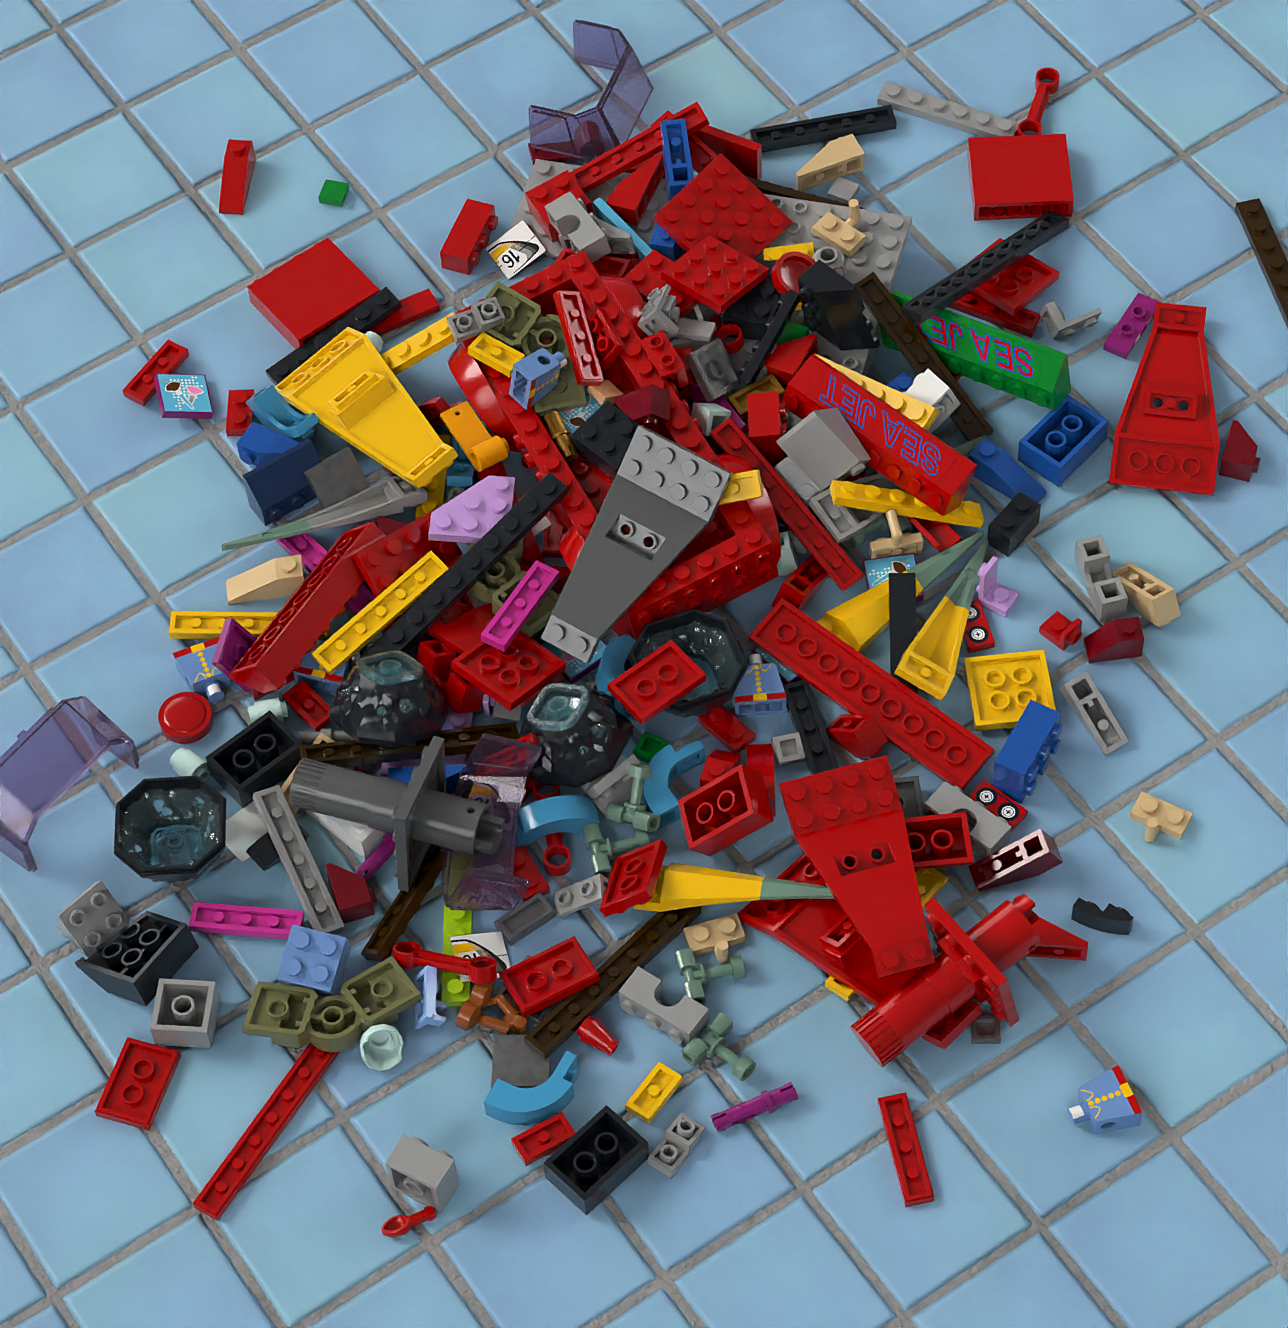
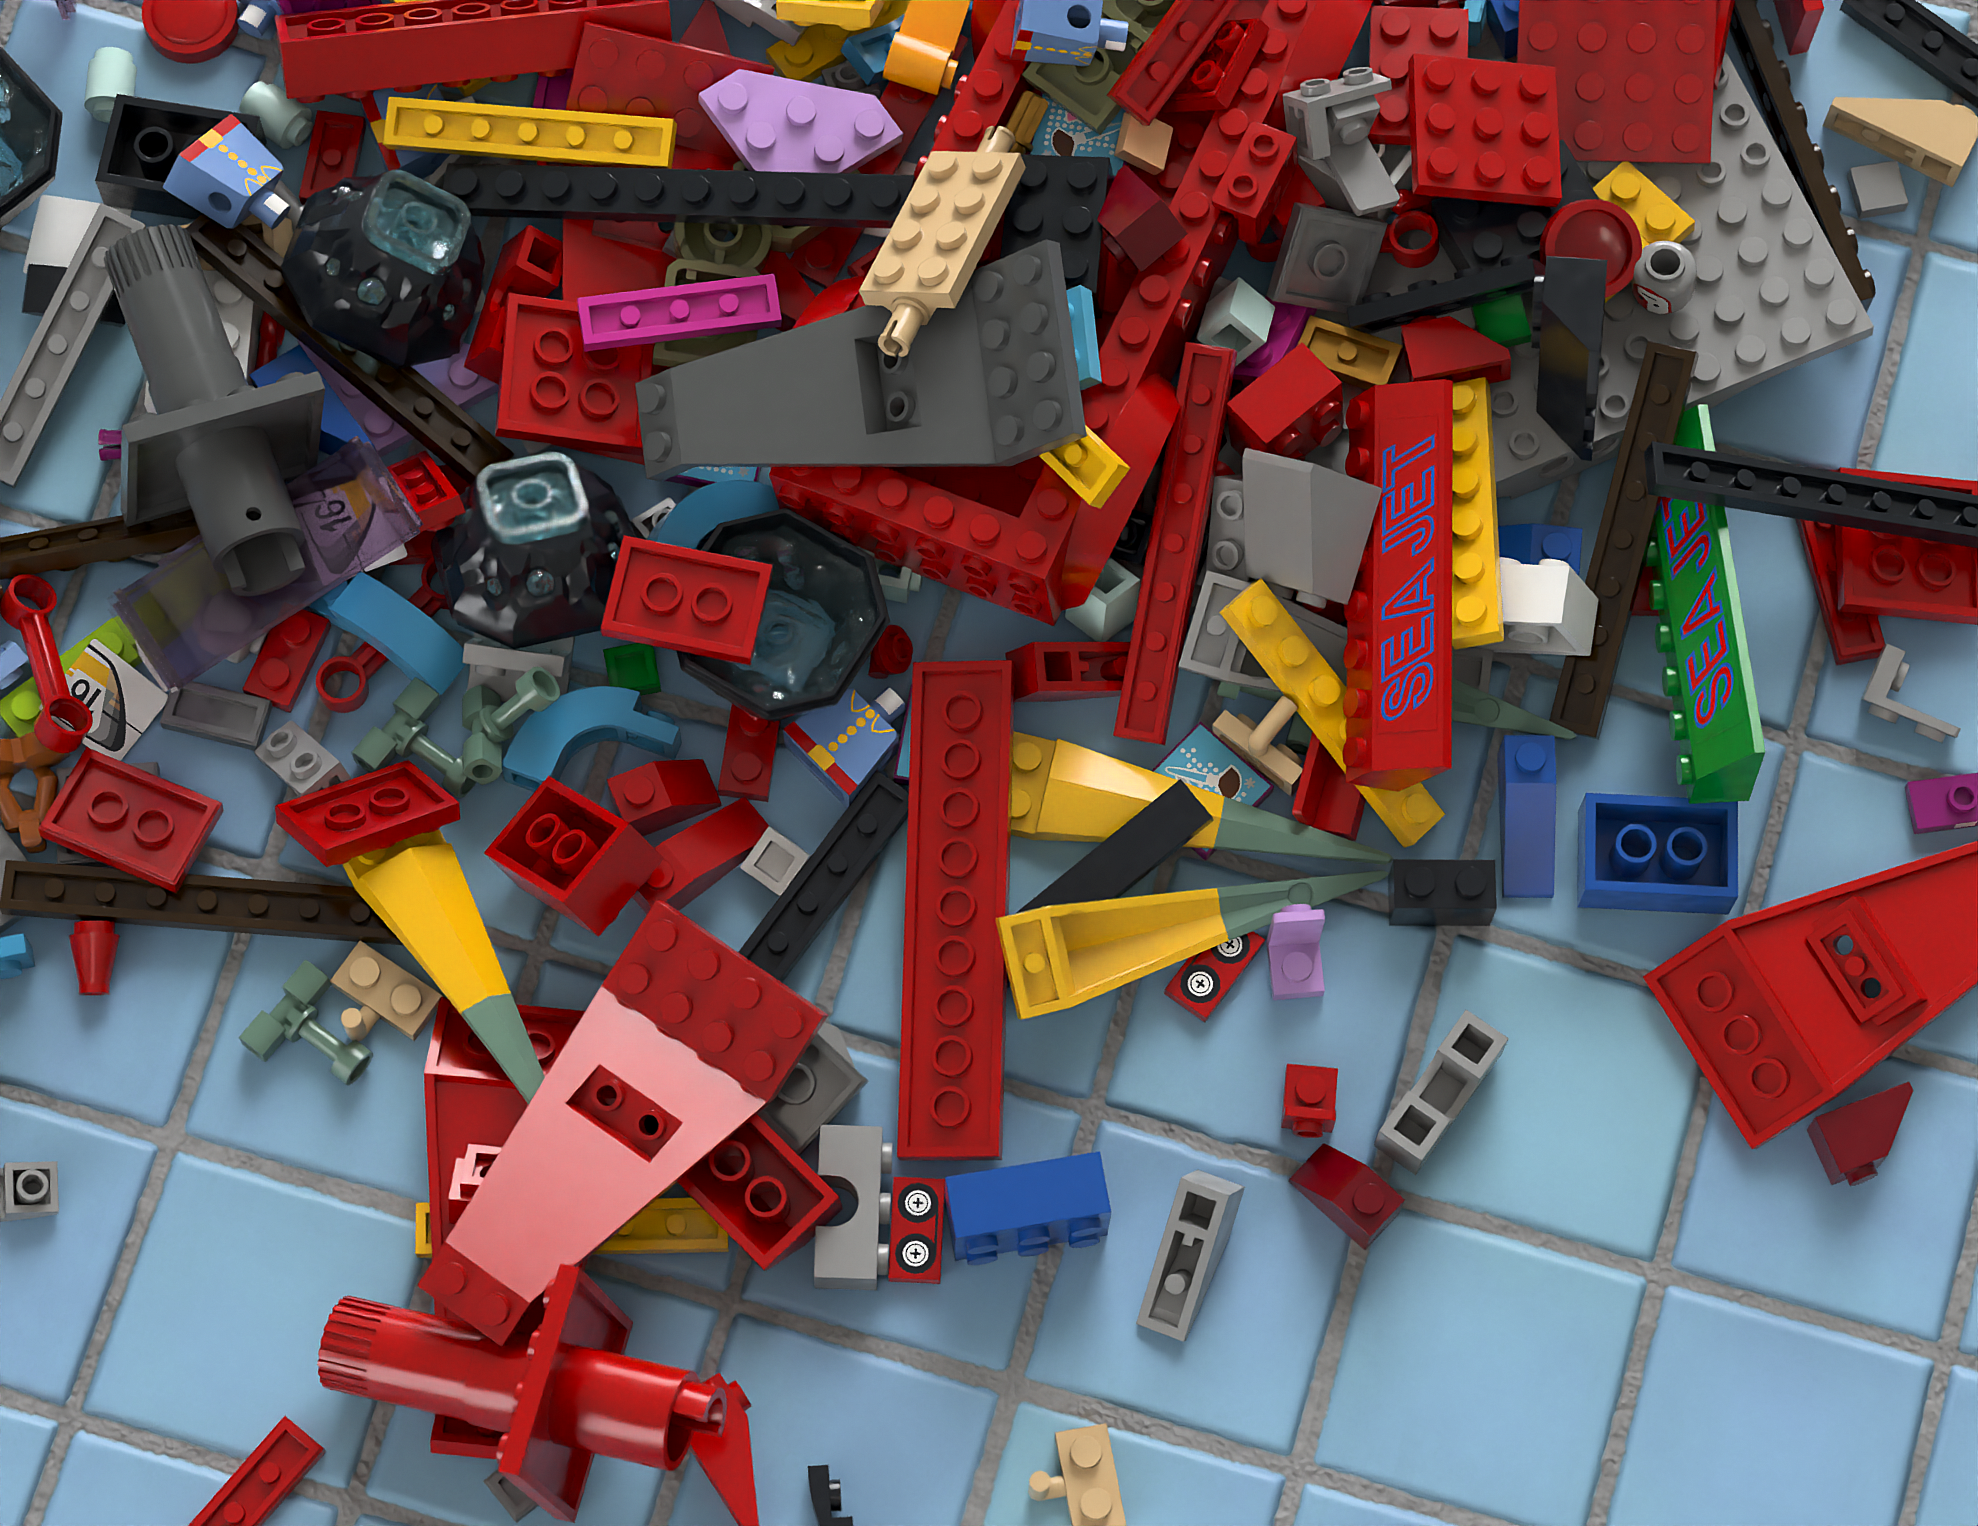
camera: 45 degrees right, 15 degrees up
dark red slope [325,863,377,924] -> none
light grey arch [618,966,709,1045] -> none
yellow plate [625,1062,683,1124] -> none
sand green bar [682,1012,756,1081] -> none
magenta pin [711,1082,798,1133] -> none
tan plate [812,199,866,257] -> none
red slope [826,714,888,758] -> none
yellow plate [963,650,1056,731] -> none
dark red slope [968,828,1063,891] -> none
tan slope [1111,562,1181,627] -> none
none -> medium blue torso [163,114,291,229]
none -> tan plate [859,126,1026,357]

